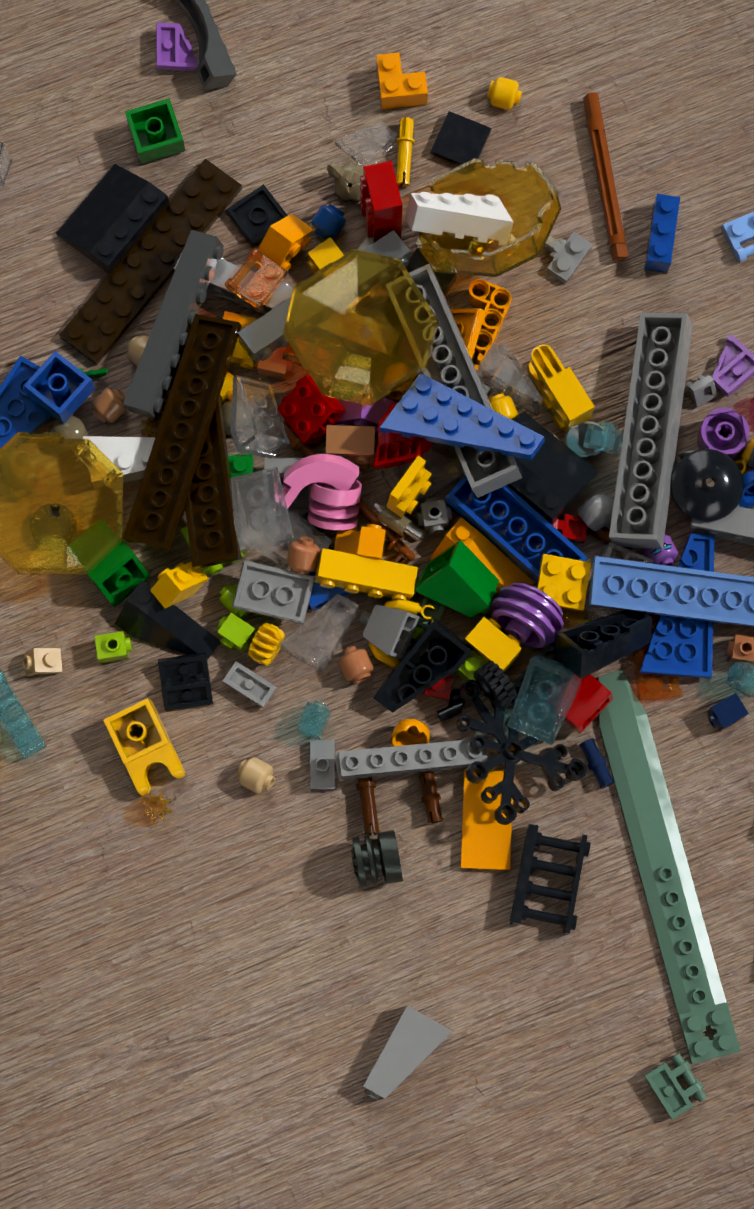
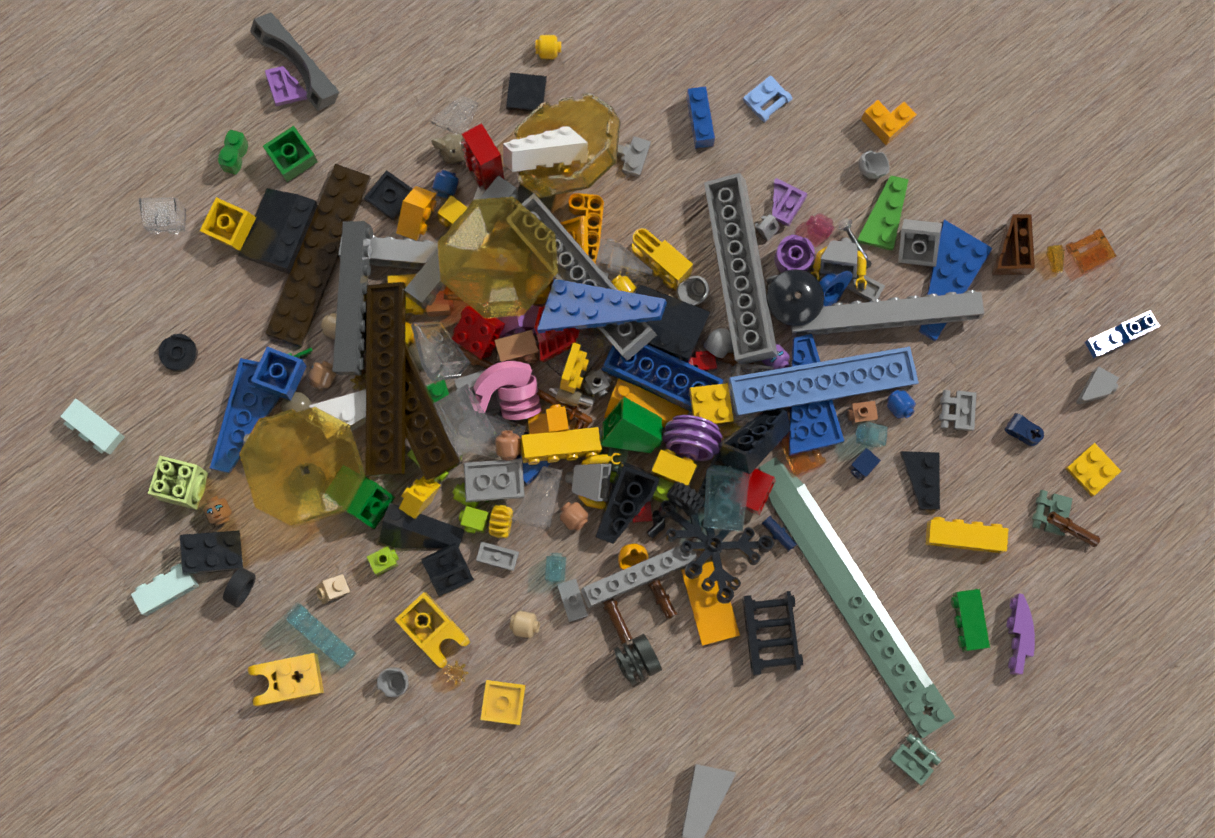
camera: 20 degrees left, 0 degrees up
clear orange plate [225,248,287,310] -> none
light orange brick [376,52,428,109] -> none
yellow axle [396,117,415,187] -> none
dark orange piece [583,92,628,261] -> none
clear light blue brick [583,421,623,454] -> none
none -> yellow brick [200,197,256,251]
none -> green brick [218,130,248,175]
none -> light grey hair [377,667,409,697]
none -> yellow plate [480,680,526,725]

